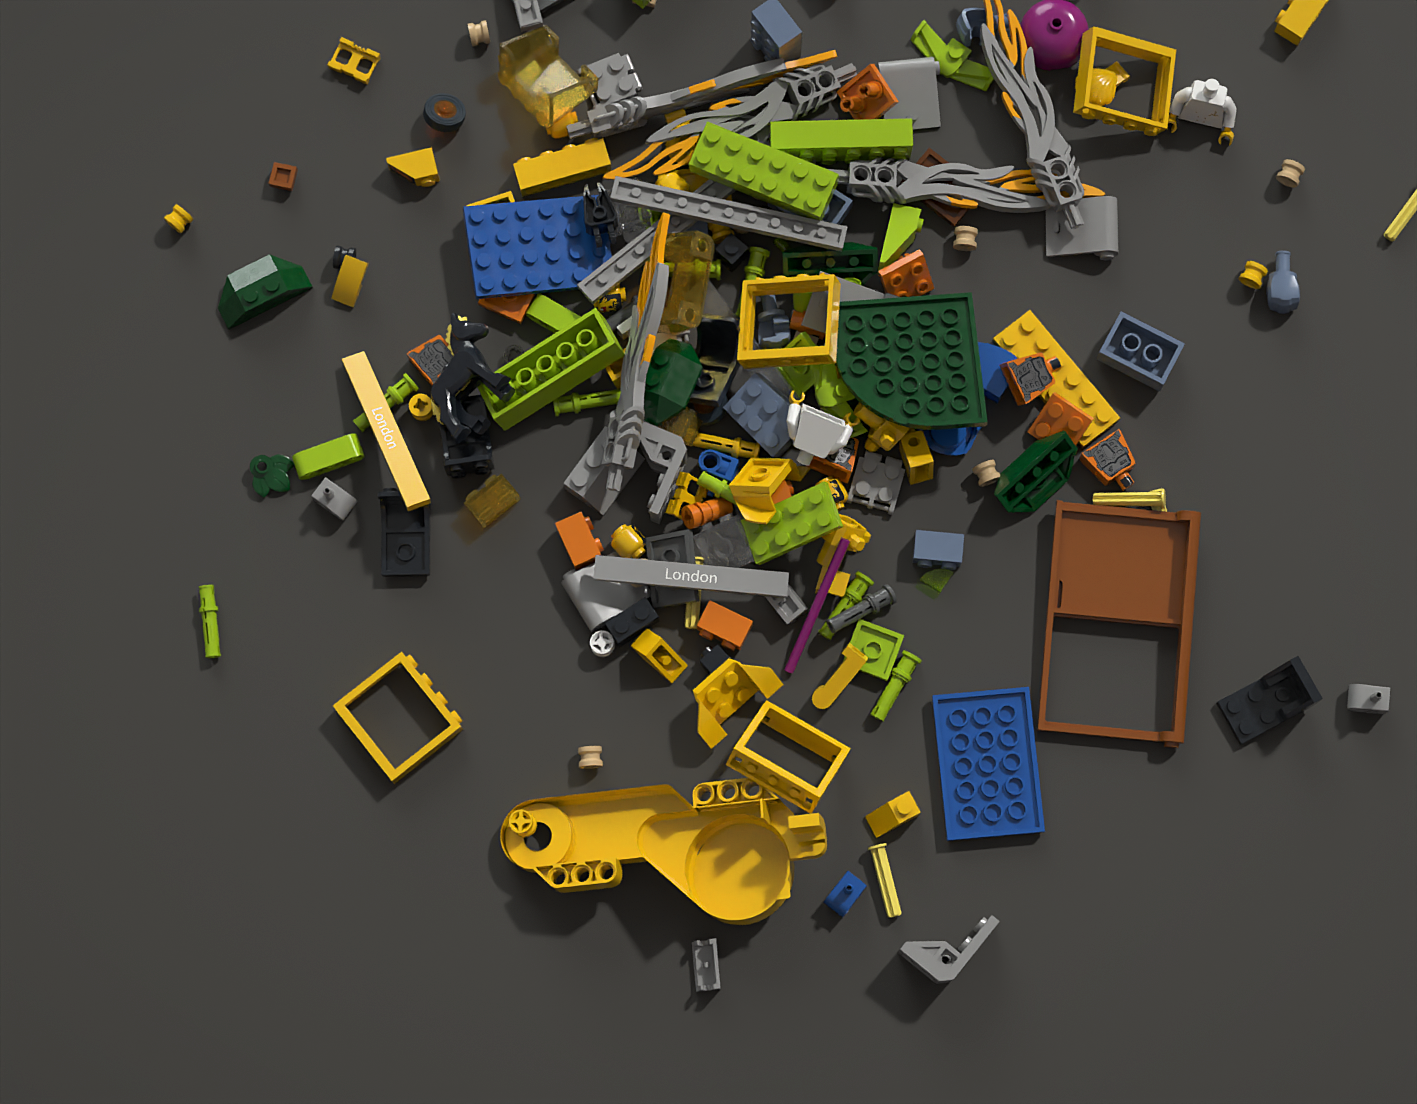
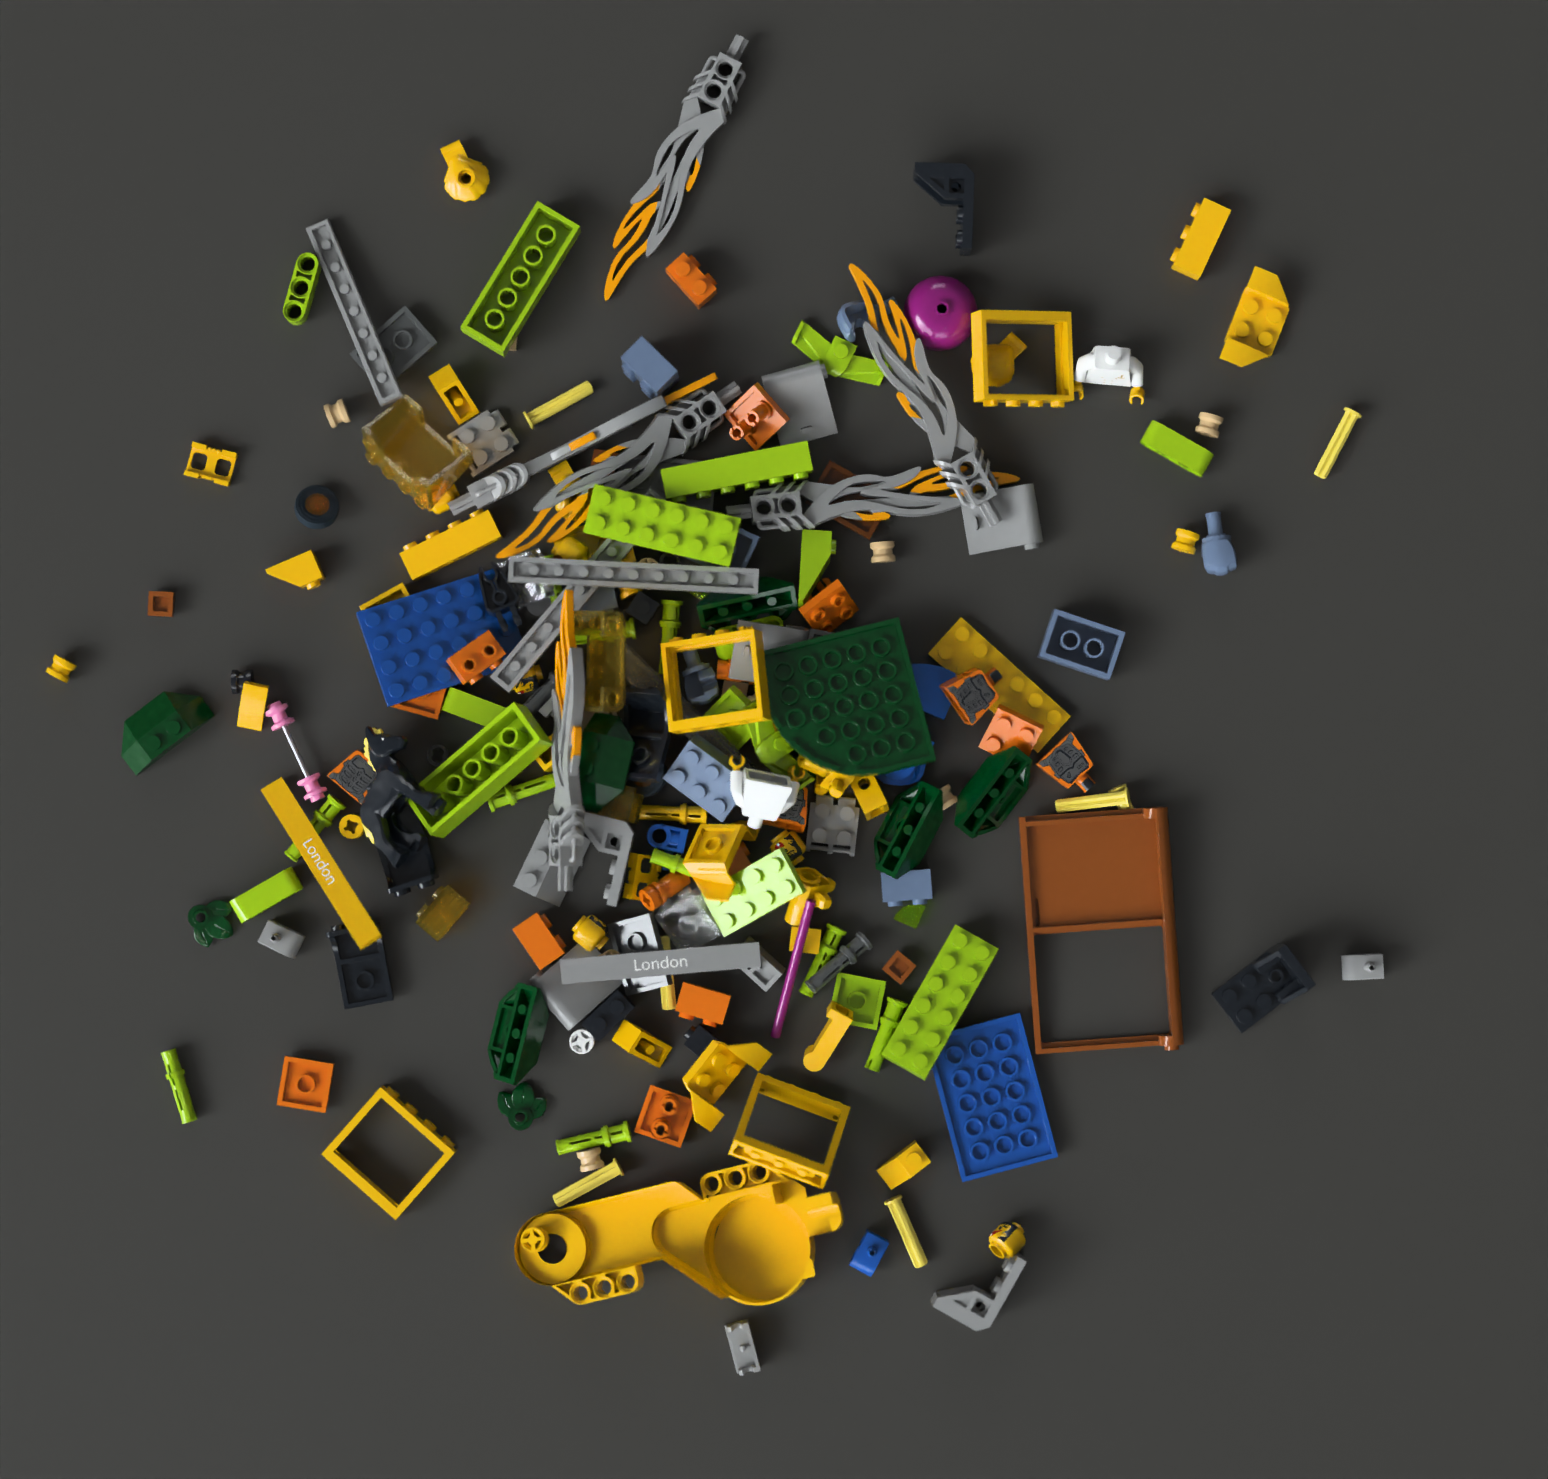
camera: 15 degrees left, 10 degrees up
none -> bright pink axle [264,701,327,803]
none -> orange plate [277,1055,335,1113]
none -> yellow slope [428,364,480,425]
none -> orange brick [446,630,506,685]
none -> dark green wedge [487,982,549,1085]
none -> dark green plate [497,1081,547,1131]
none -> light yellow axle [523,381,594,430]
none -> light yellow axle [553,1158,624,1207]
none -> lime pin [555,1120,632,1155]
none -> orange plate [634,1084,693,1148]
none -> dark green wedge [874,781,943,879]
none -> lime brick [882,924,999,1081]
none -> dark orange plate [882,950,916,985]
none -> yellow head [989,1221,1026,1259]
none -> lime beam [1140,420,1214,477]
none -> yellow piece [1219,266,1289,367]

